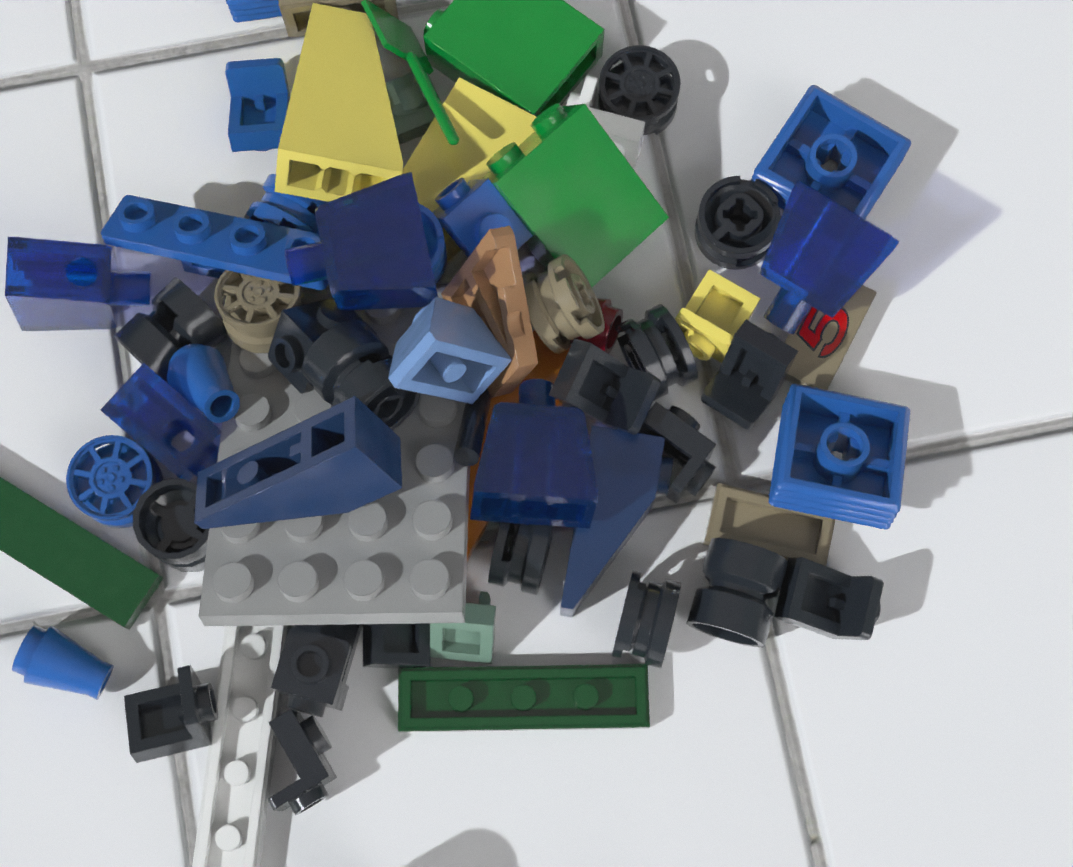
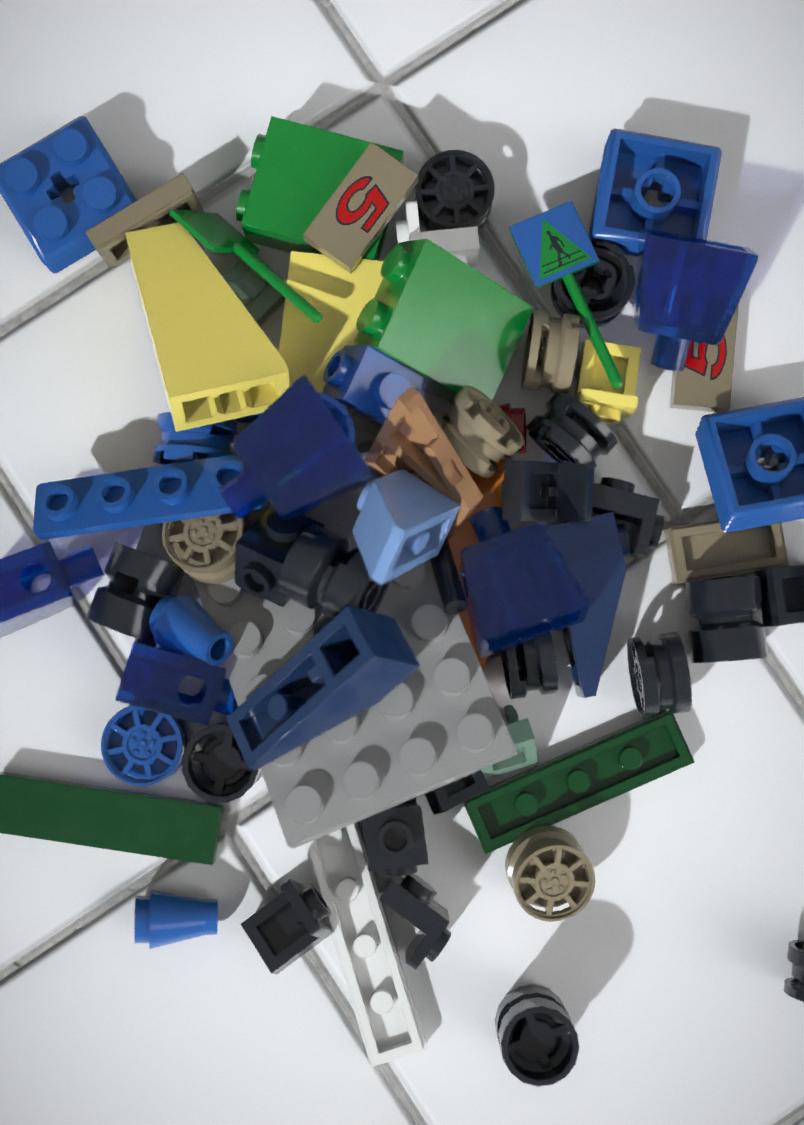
camera: 25 degrees left, 10 degrees up
blue bracket [225,58,290,152] -> none
black bracket [701,319,798,430] -> none
none -> dark tan tile [303,142,419,274]
none -> dark tan wheel [505,826,595,922]
none -> piece [509,200,623,389]
none -> dark tan wheel [521,309,580,394]

